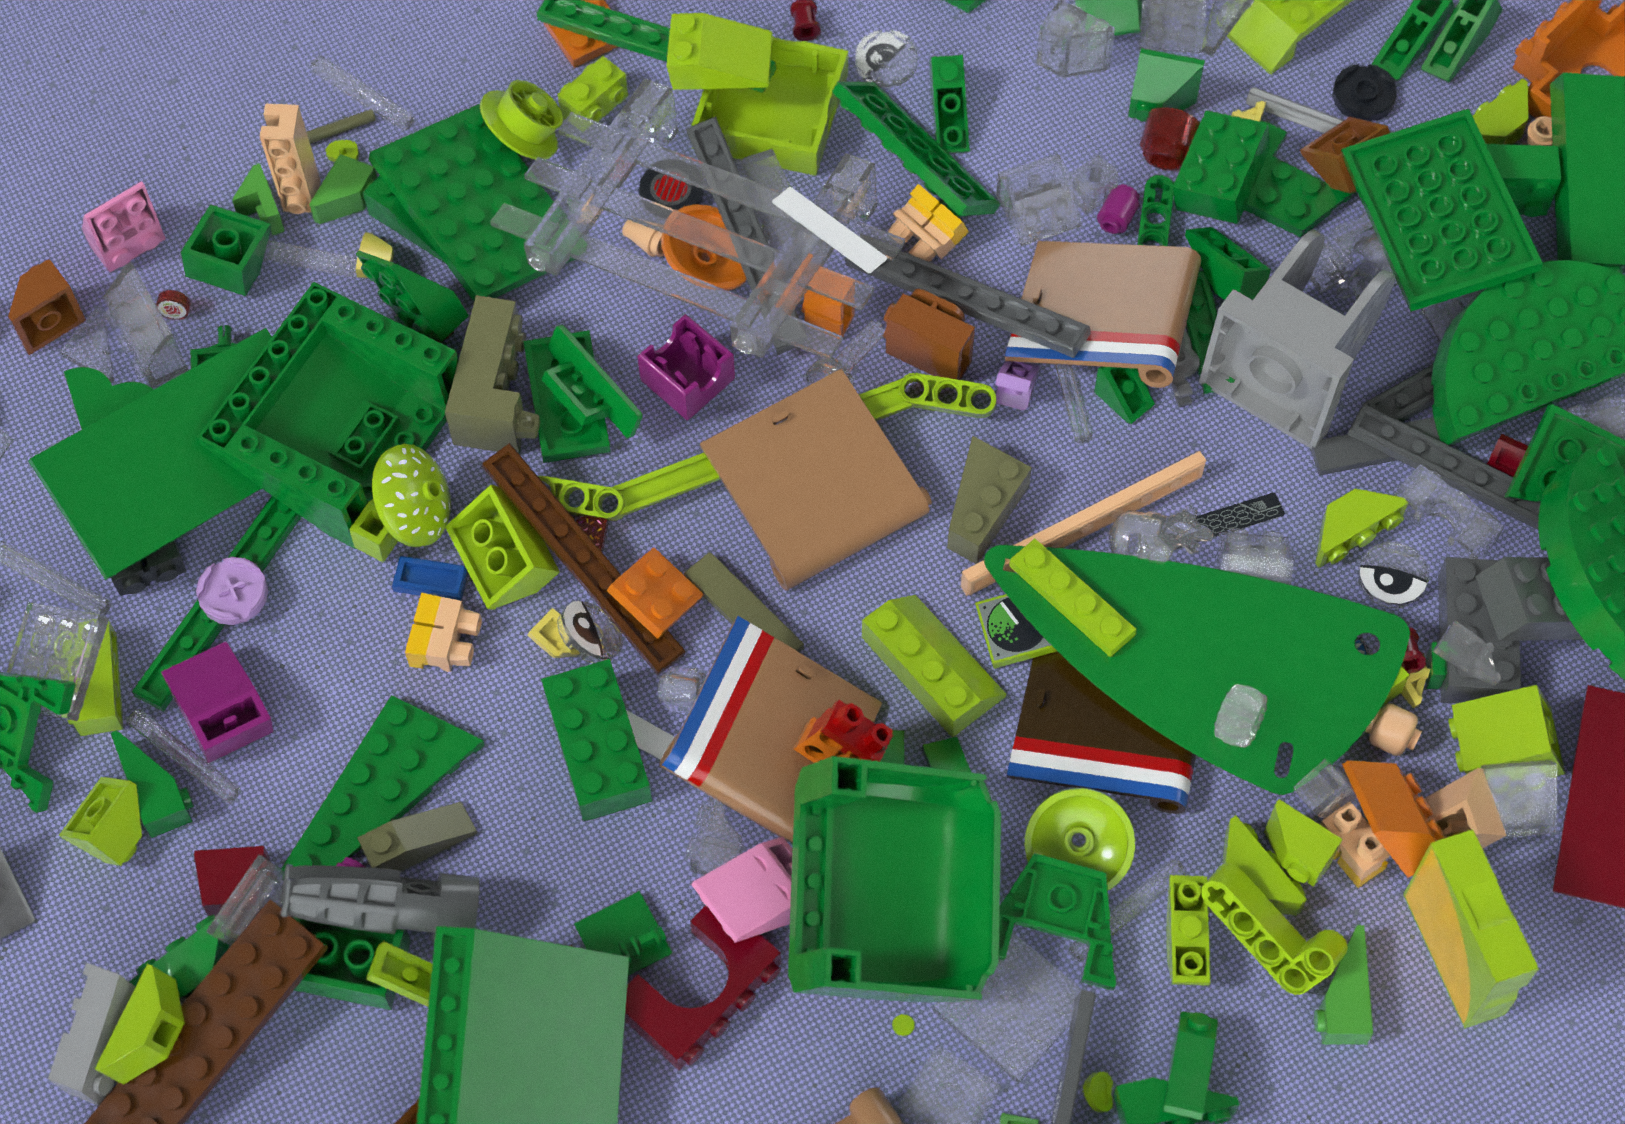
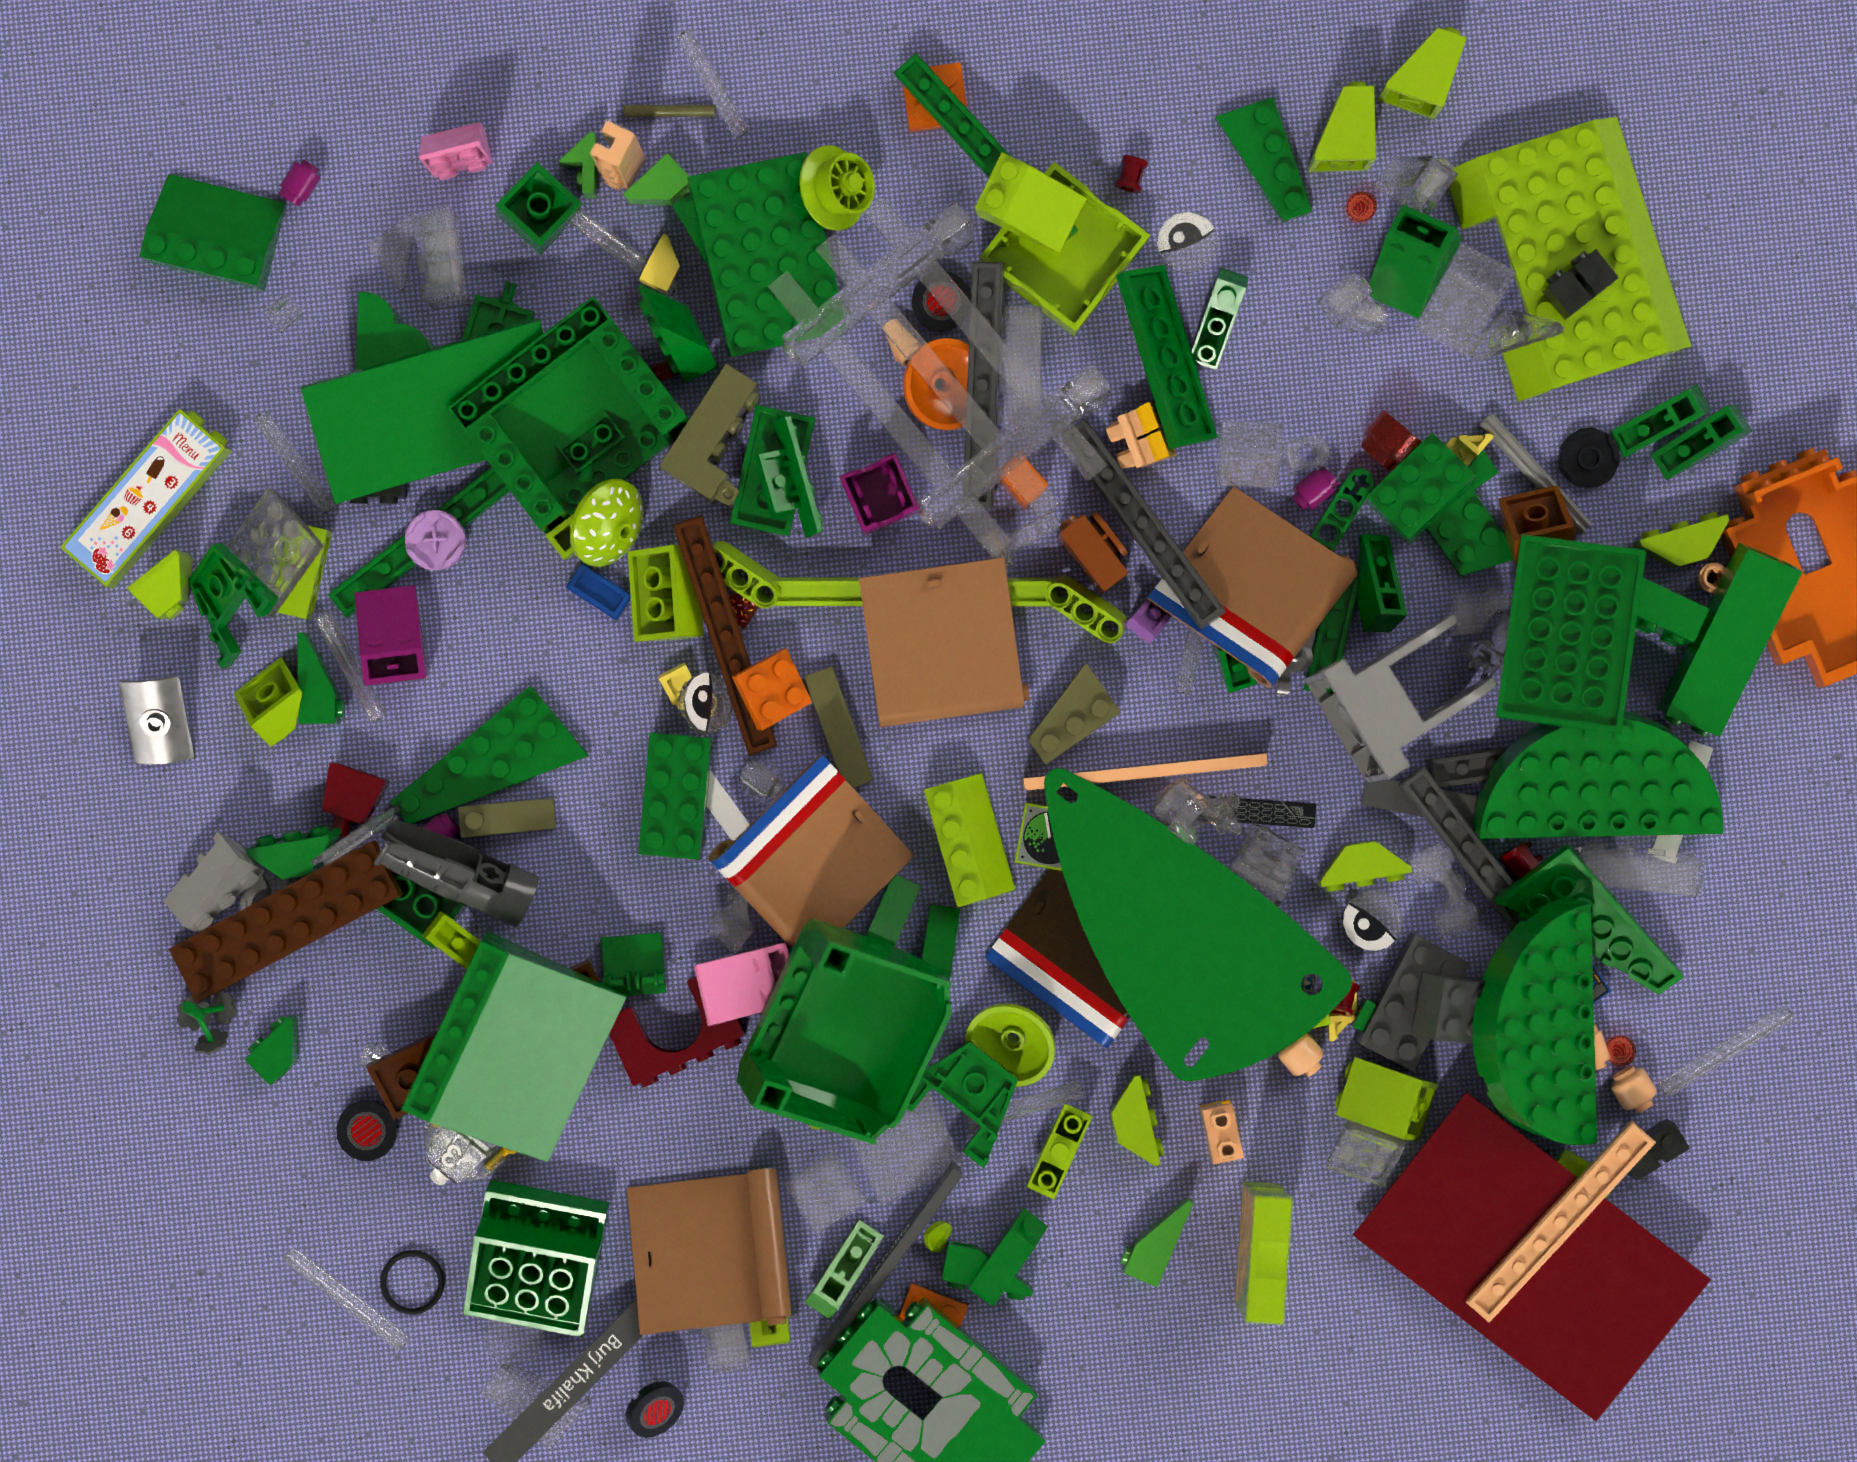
camera: 25 degrees right, 25 degrees up
dark orange slope [8,259,86,355] -> none
lime slope [95,964,185,1084] -> none
tile [155,290,191,320] -> none
lime piece [325,140,359,162] -> none
light nougat hips [405,593,482,672] -> none
lime brick [557,56,628,134] -> none
white sticker [772,187,887,273] -> none
red hips [793,700,893,763] -> none
lime plate [1009,538,1136,657] -> none
slope [1128,48,1205,123] -> none
lime beam [1201,864,1348,995] -> none
clear gear [1214,684,1268,748] -> none
lime slope [1264,799,1343,887] -> none
clear panel [1294,759,1357,819] -> none
orange slope [1342,760,1445,878] -> none
light nougat slope [1425,768,1507,849] -> none
clear slope [1433,620,1501,686] -> none

